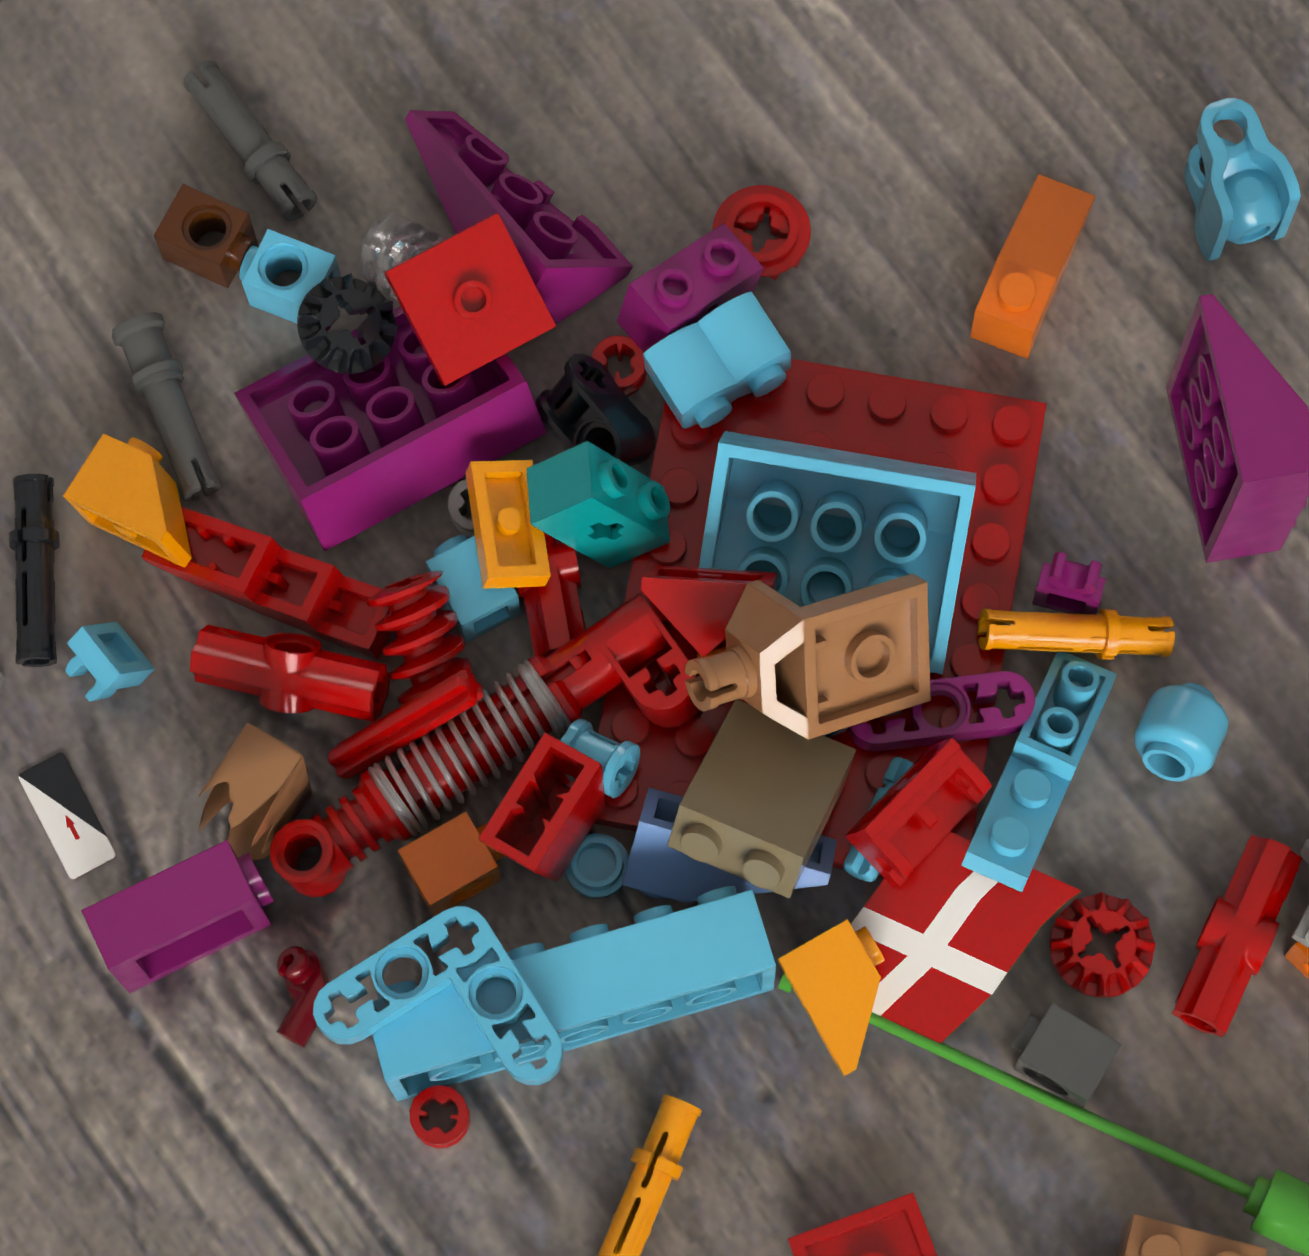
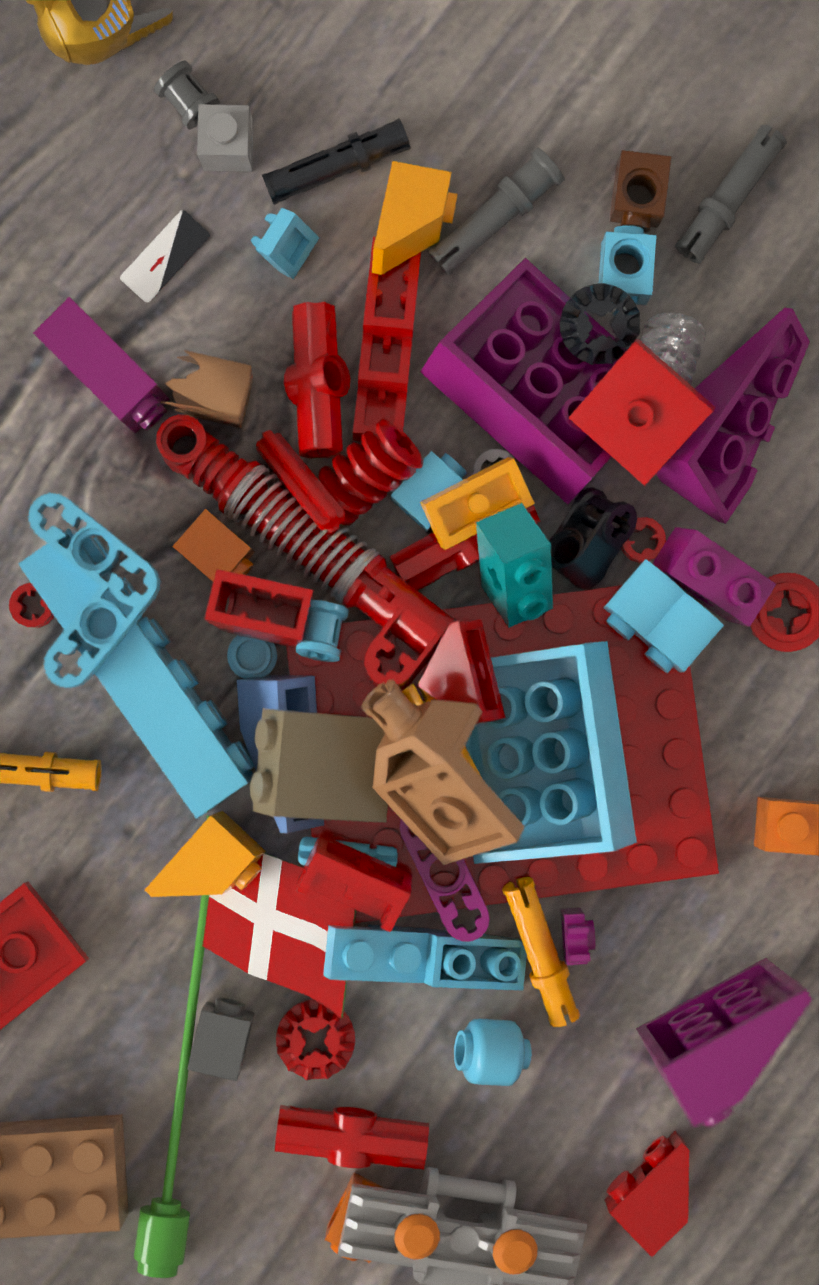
camera: 70 degrees right, 15 degrees up
dark red arm [276,946,329,1048] -> none

